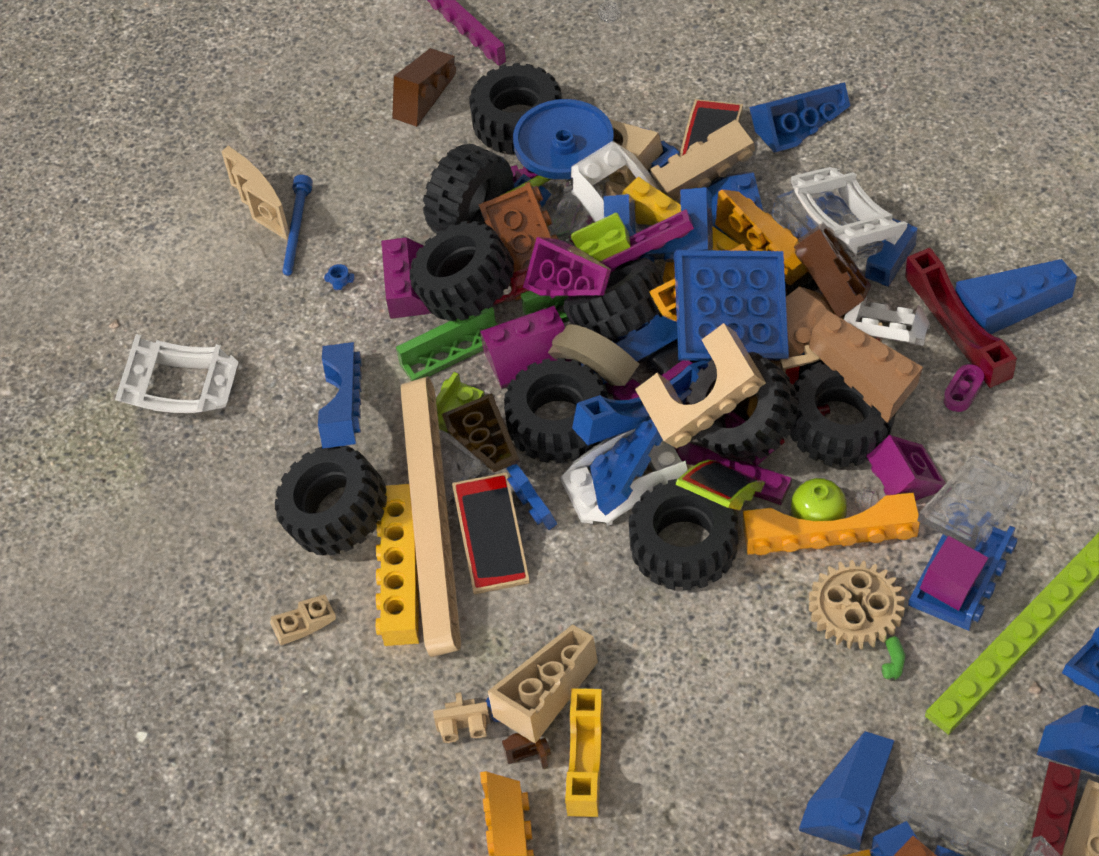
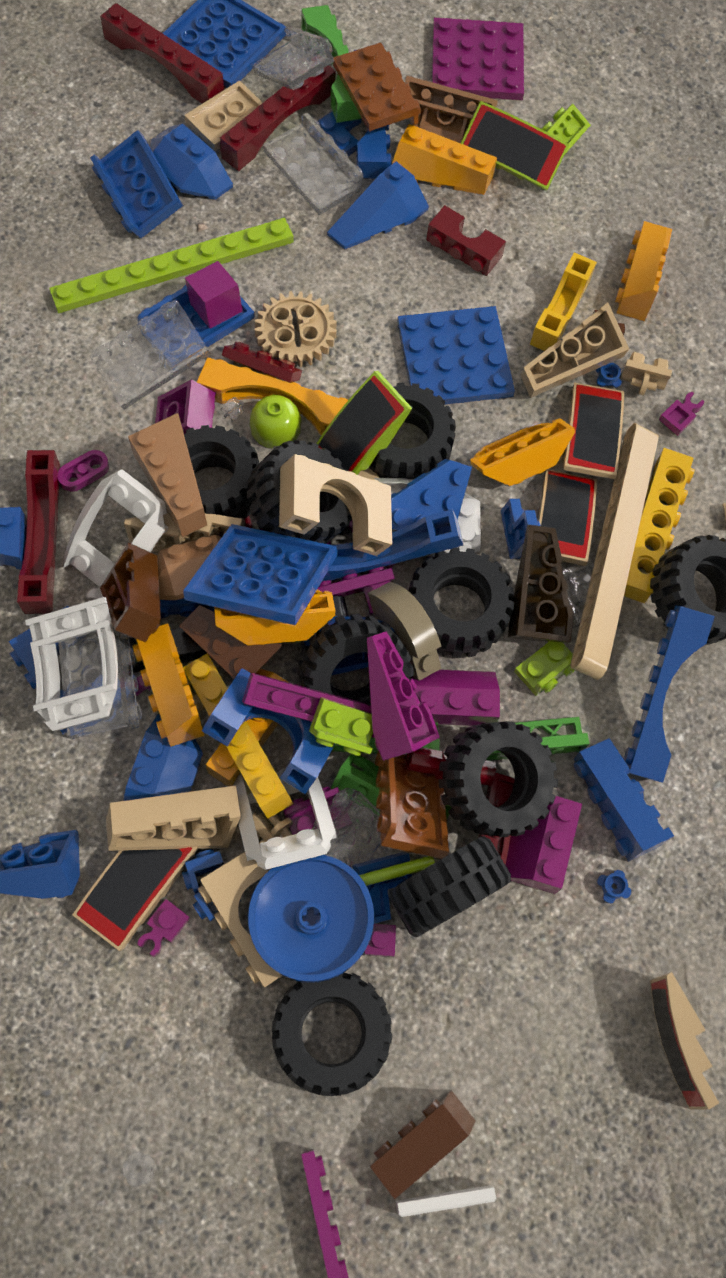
camera: 170 degrees left, 15 degrees up
blue piece [282,174,313,276] -> none
bright green arm [882,636,906,680] -> none
none -> magenta plate [137,899,190,957]
none -> dark red plate [222,342,303,383]
none -> white tile [395,1185,496,1217]
none -> blue plate [397,306,515,405]
none -> dark red arch [426,205,506,276]
none -> light orange wedge [470,418,575,486]
none -> black slope [563,382,624,479]
none -> blue wedge [574,738,674,862]
none -> magenta plate [659,392,705,436]

